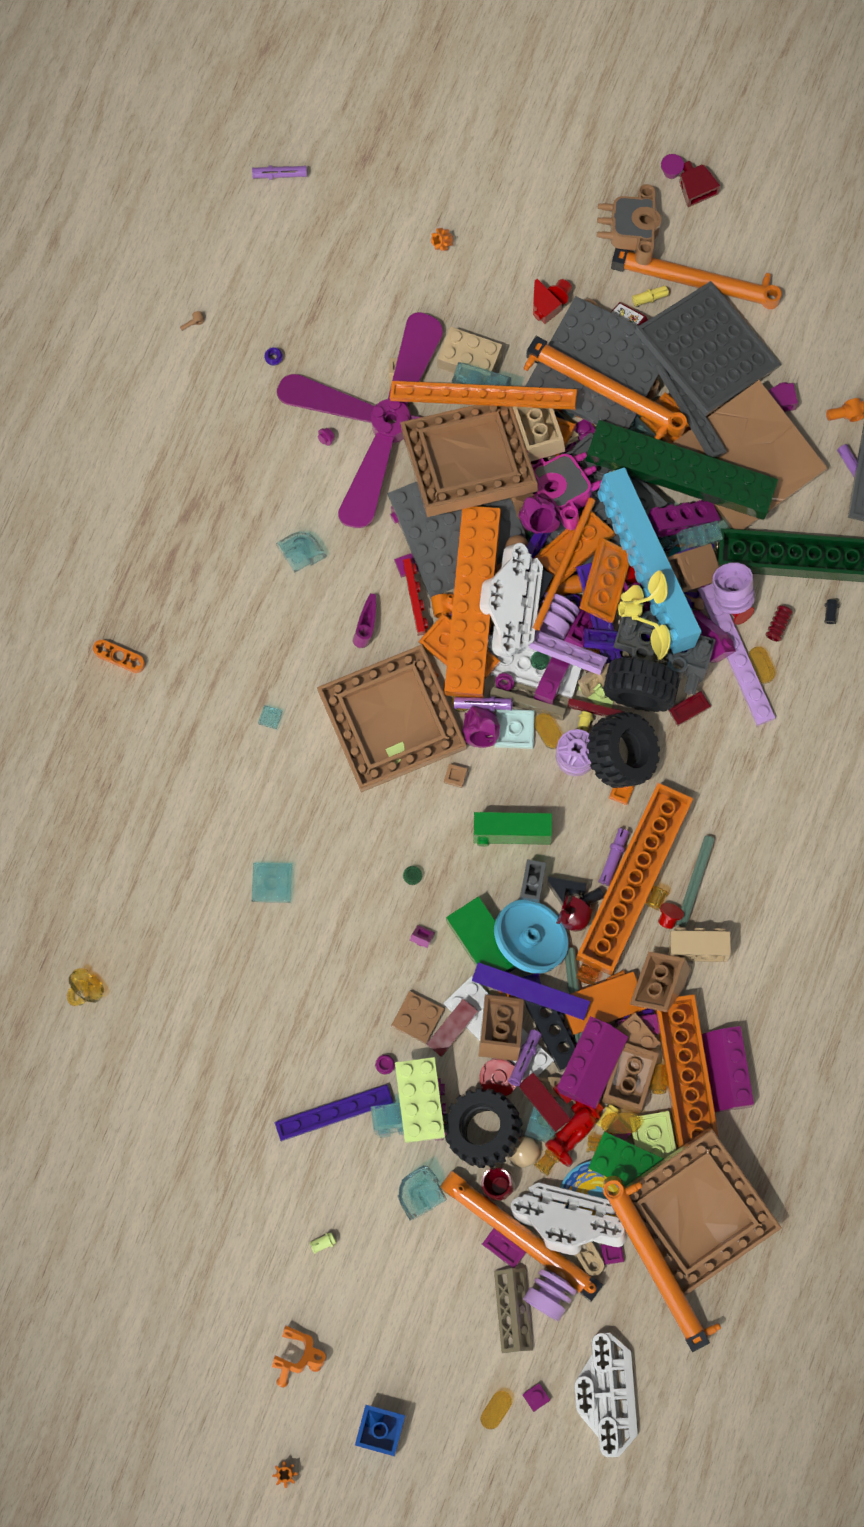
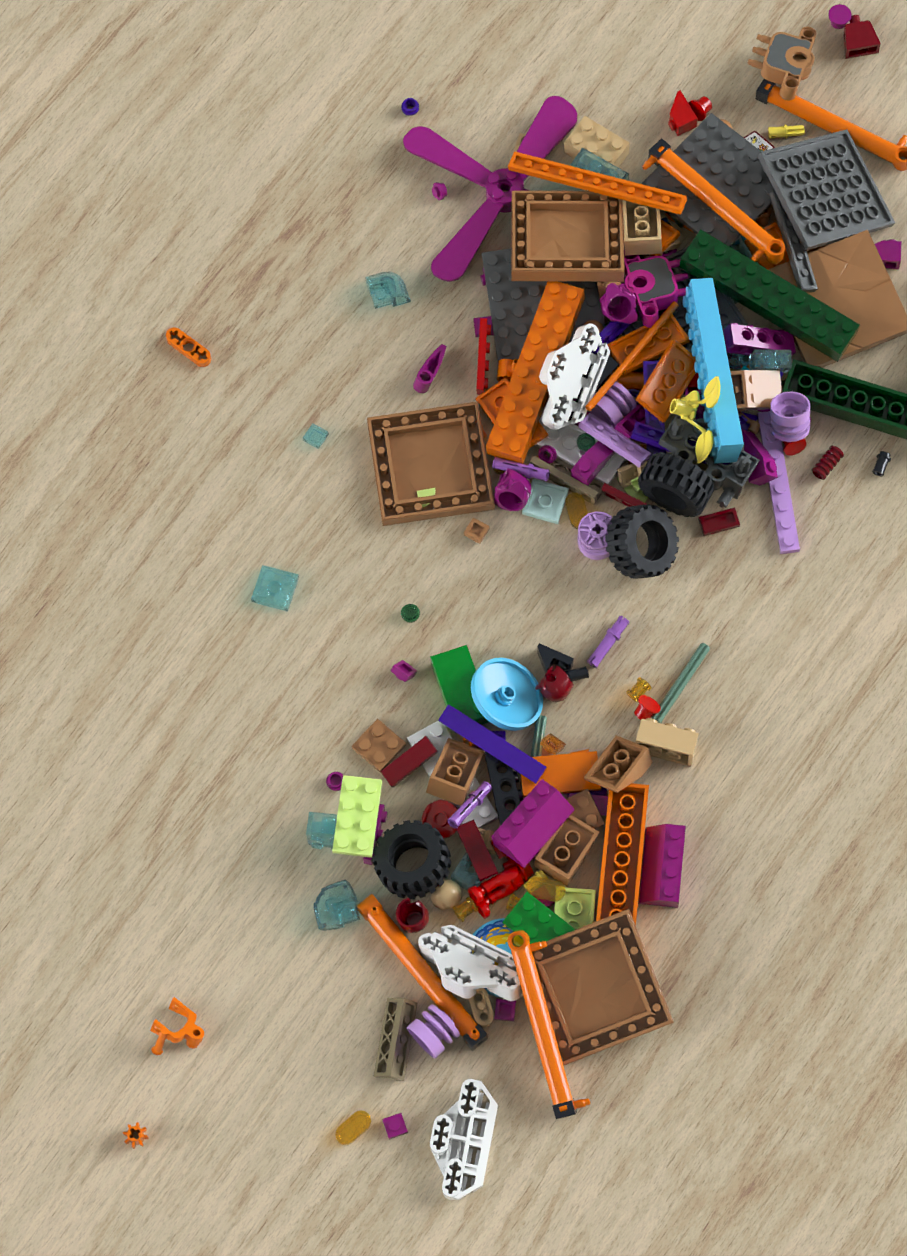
camera: 15 degrees right, 5 degrees down
clear yellow tile [67,968,104,1006] -> none
medium nougat hand [180,311,204,330] -> none
dark purple tile [274,1084,394,1142] -> none
yellowish green pin [309,1232,336,1254] -> none
blue slope [355,1404,406,1457] -> none
orange gear [431,228,453,251] -> none
green brick [473,812,552,847] -> none
magenta plate [482,1228,526,1268] -> none
dark grey brick [520,859,546,903] -> none
magenta plate [575,419,595,441] -> none
orange brick [576,783,693,976] -> none
light yellow pin [577,711,593,733] -> none
orange tile [609,786,634,805] -> none
clear yellow cone [649,1064,668,1095] -> none
clear yellow tile [748,647,775,684] -> none

